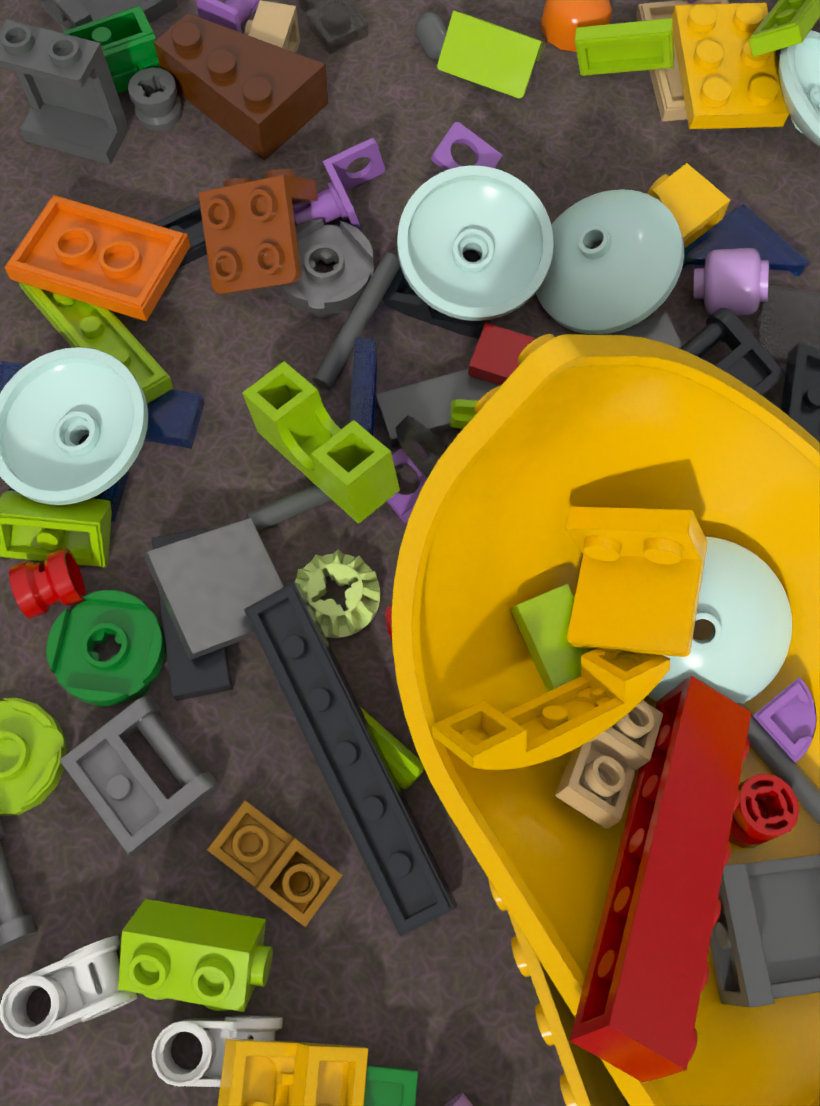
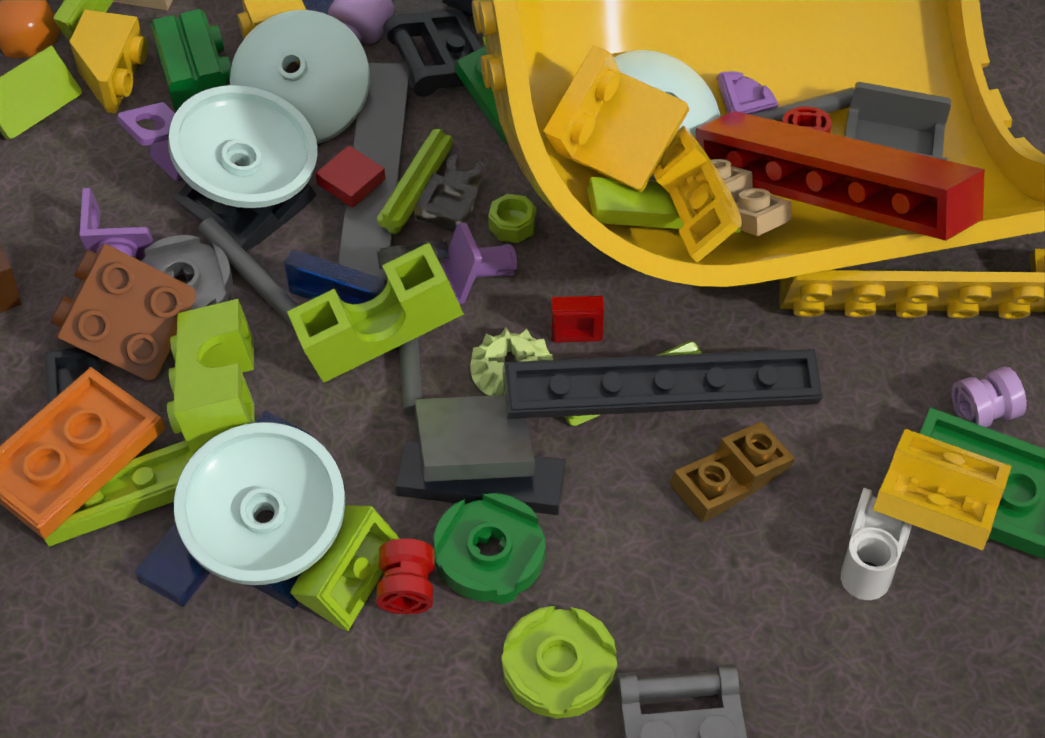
camera: 70 degrees left, 15 degrees down
white piece [0,936,138,1039] -> none
flat silver plate [59,695,220,856] -> none
lime brick [118,899,273,1012] -> none
none -> yellow slope [69,10,148,114]
none -> green brick [151,9,231,113]
none -> lime arch [167,299,255,453]

